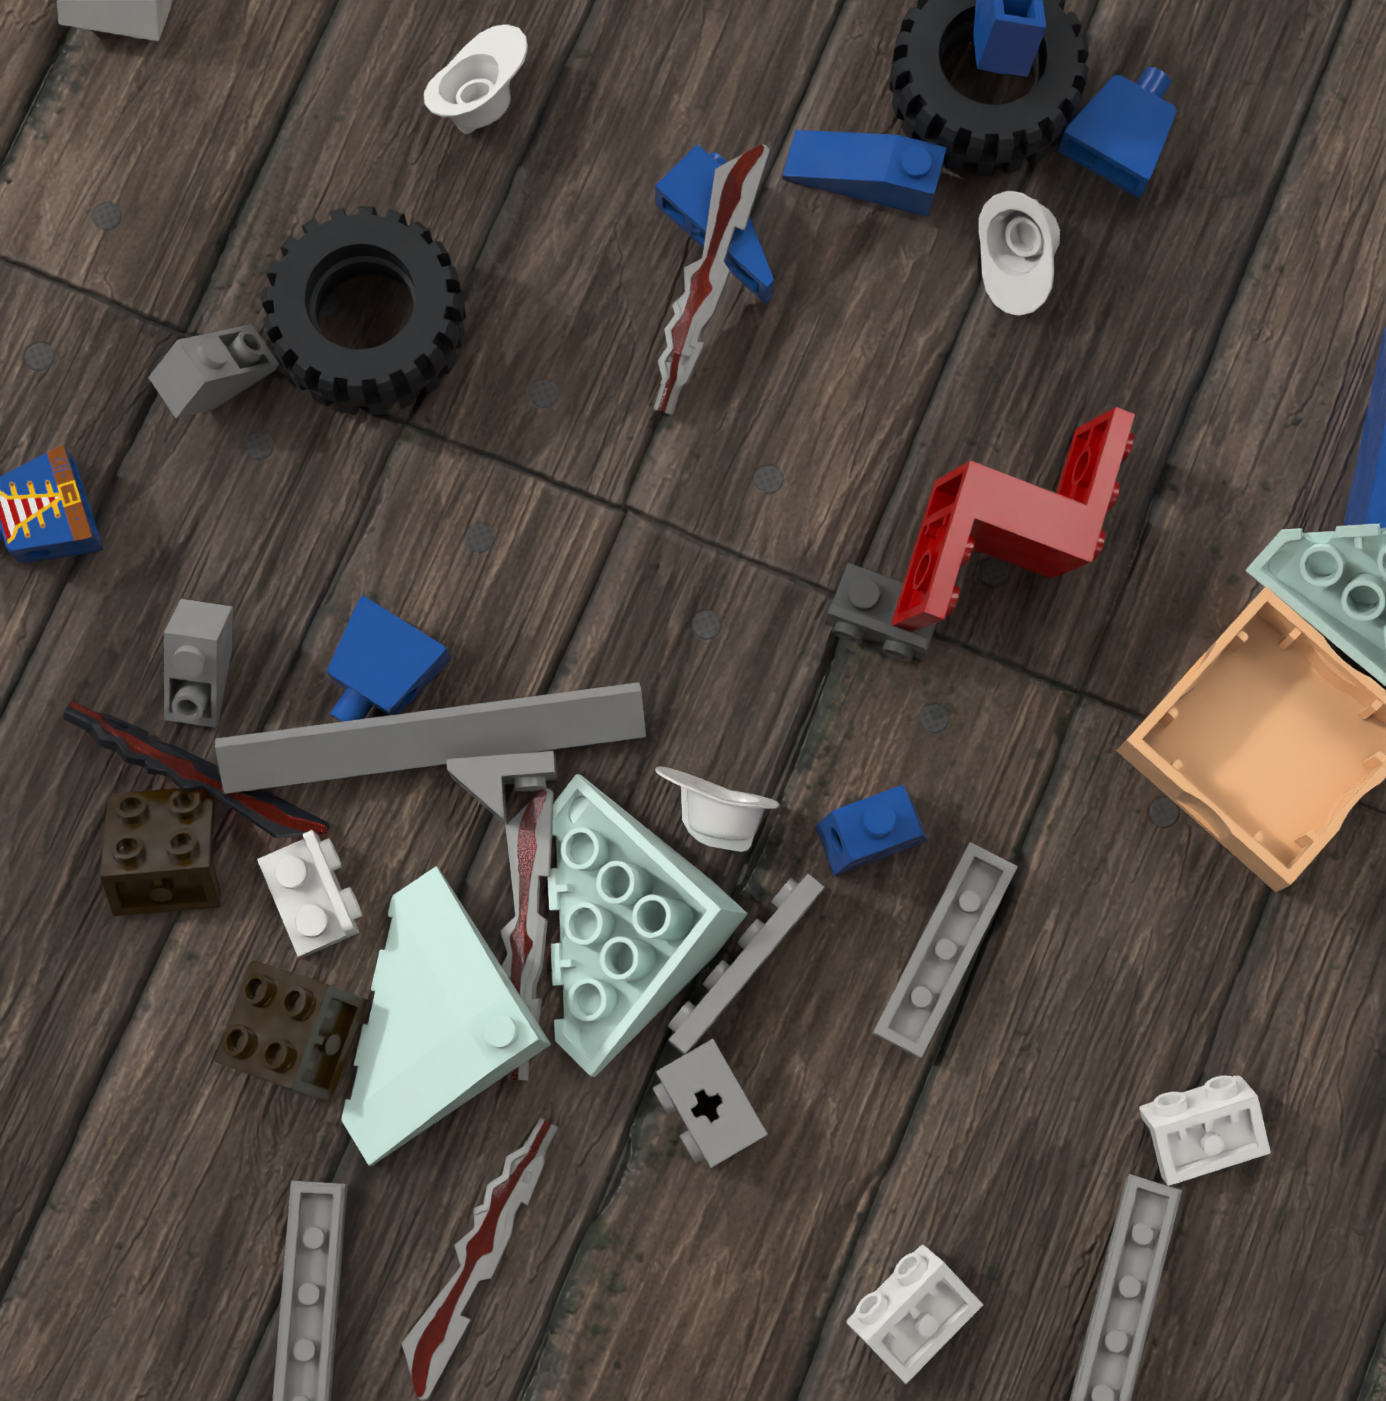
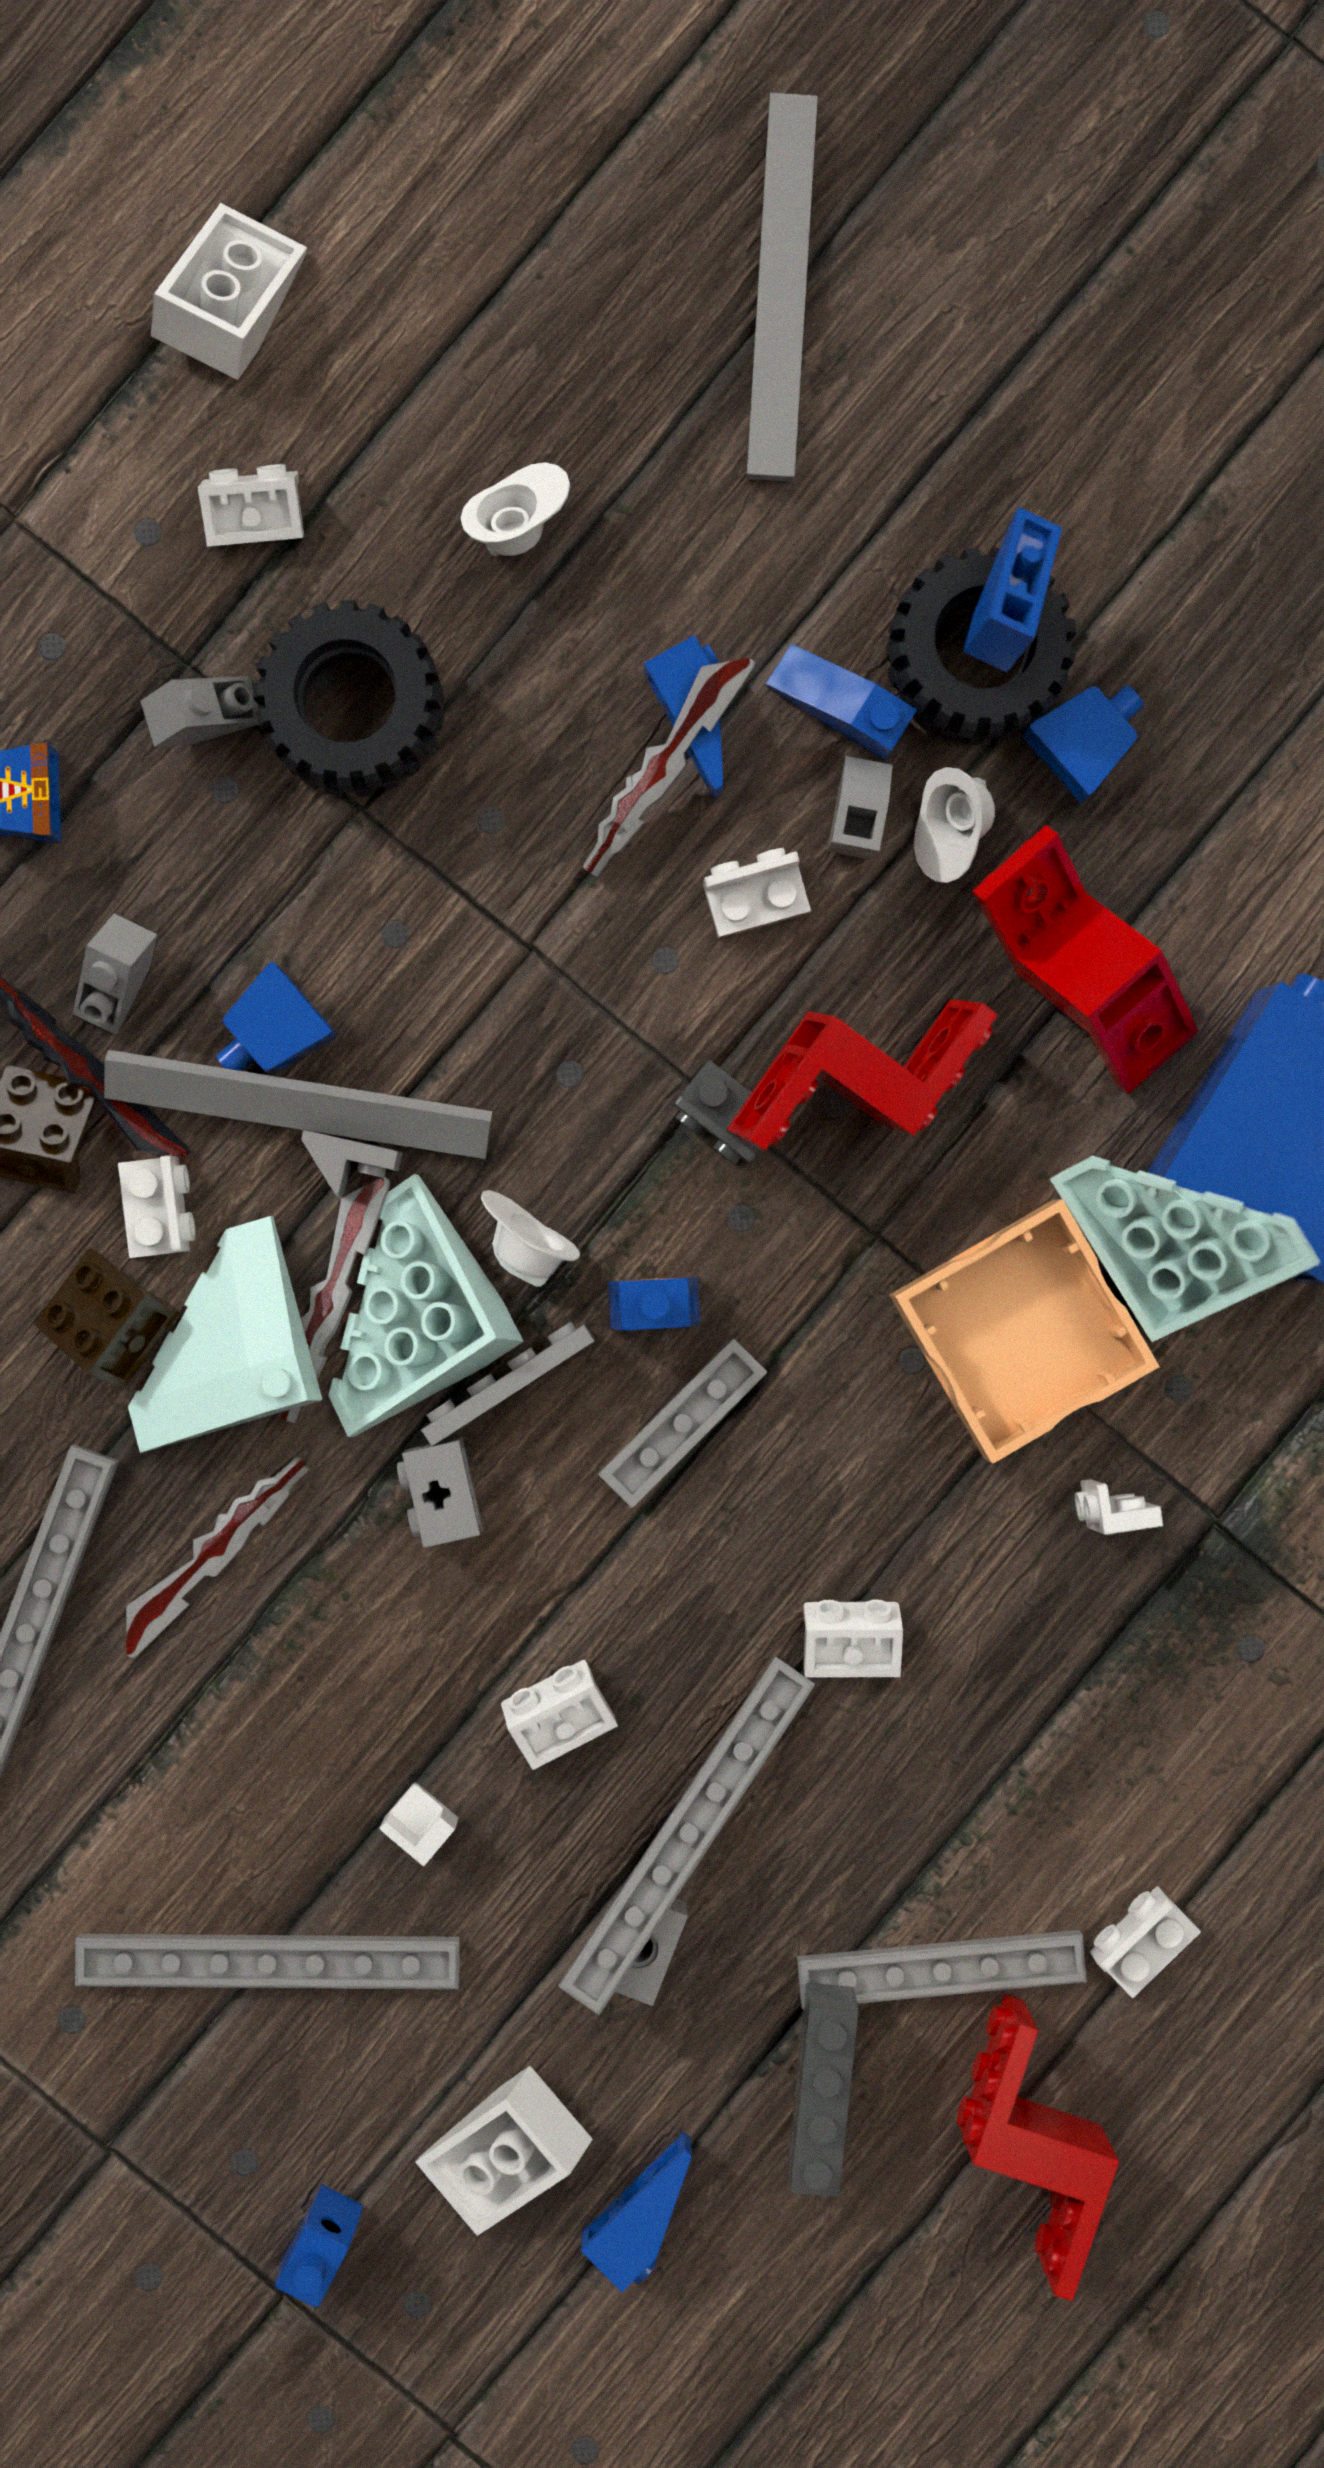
camera: 15 degrees right, 10 degrees up
none -> white bracket [198,464,304,547]
none -> white bracket [703,848,811,939]
none -> light grey slope [827,756,893,860]
none -> red bracket [972,825,1199,1095]

